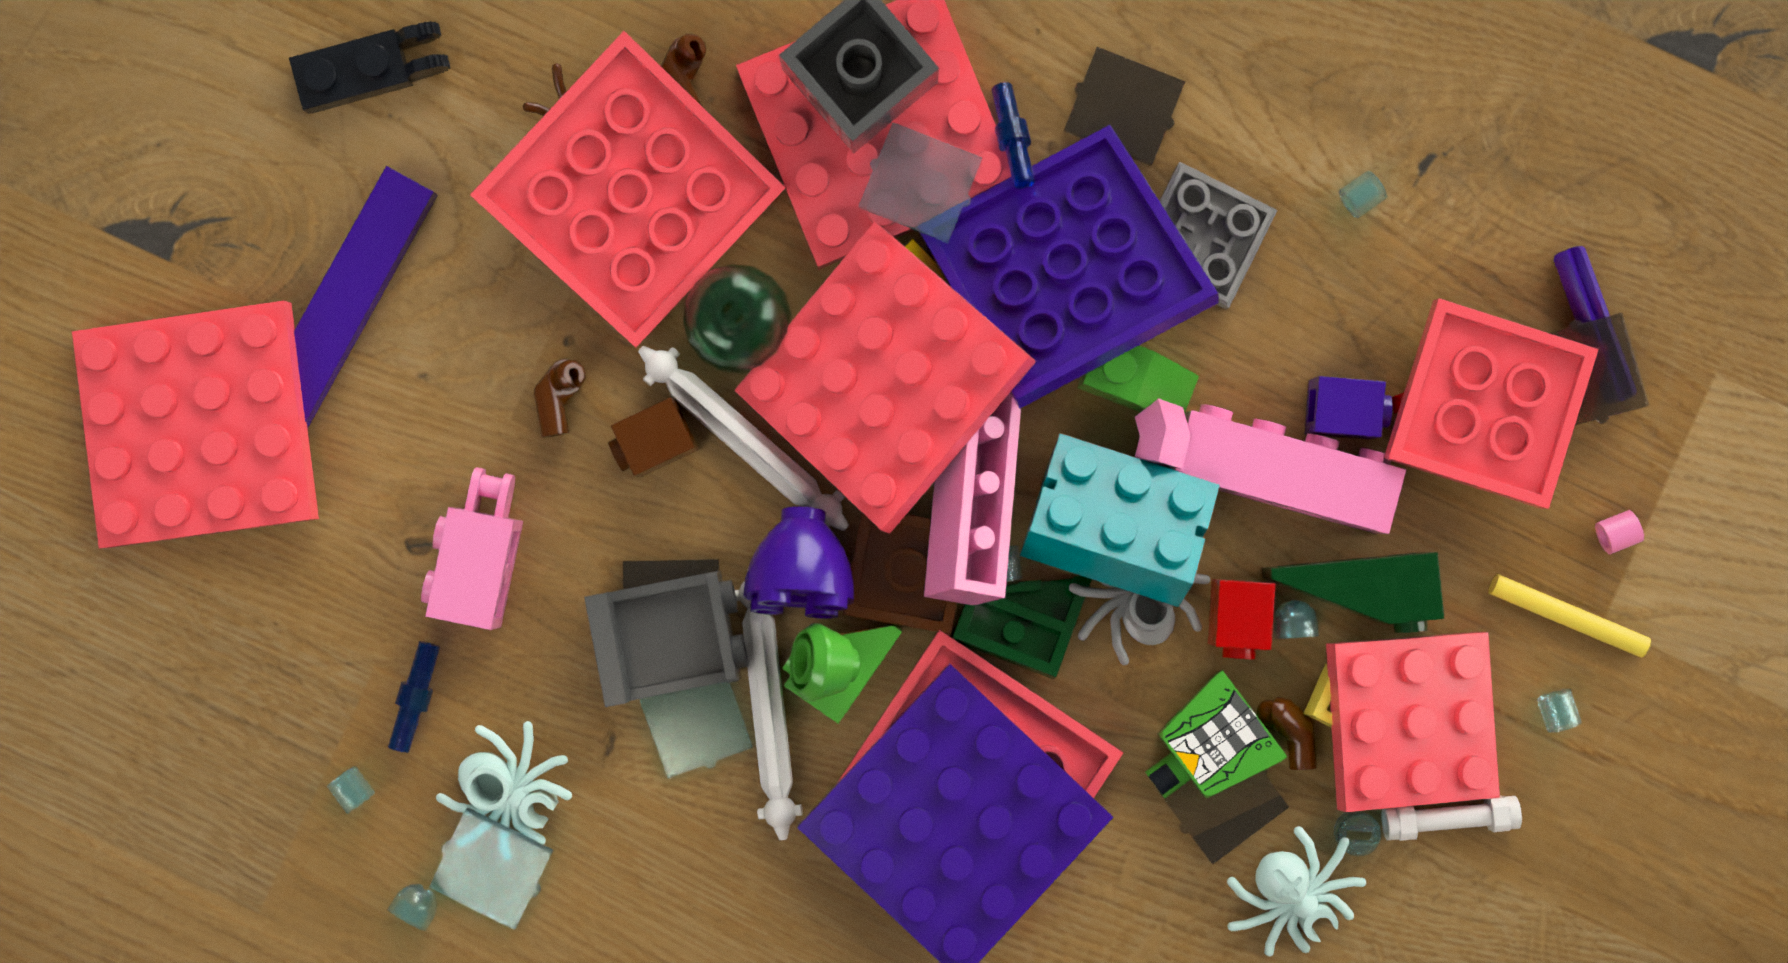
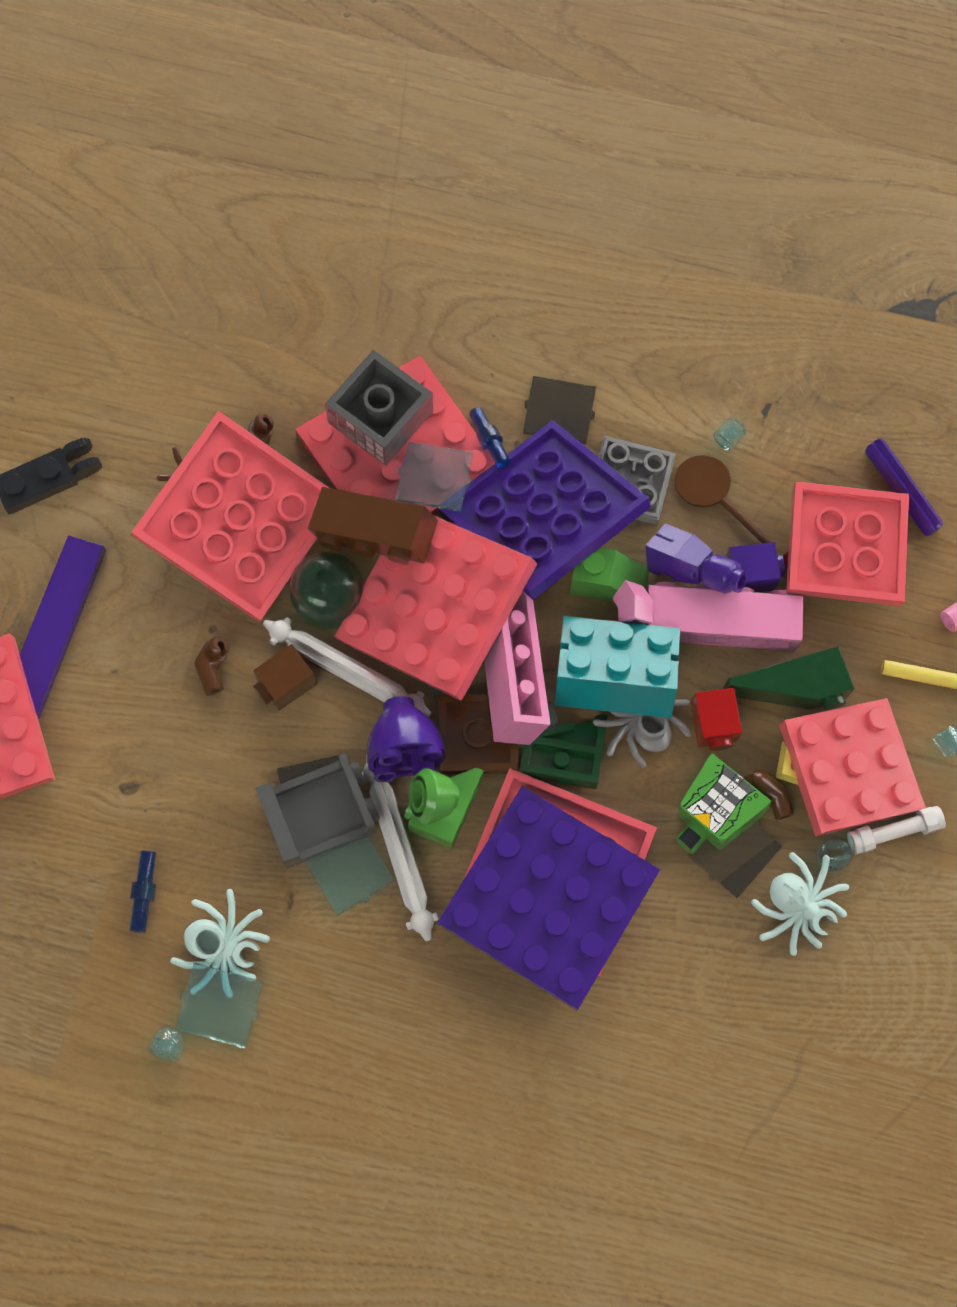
camera: 15 degrees left, 15 degrees down
clear light blue piece [327,766,376,814] -> none
bright pink brick [421,467,523,630] -> none
clear light blue hinge [1273,600,1319,639] -> none
clear smoke piece [1549,313,1649,425] -> none
none -> reddish brown brick [308,487,438,565]
none -> dark purple piece [645,523,748,594]
none -> reddish brown piece [675,455,772,544]

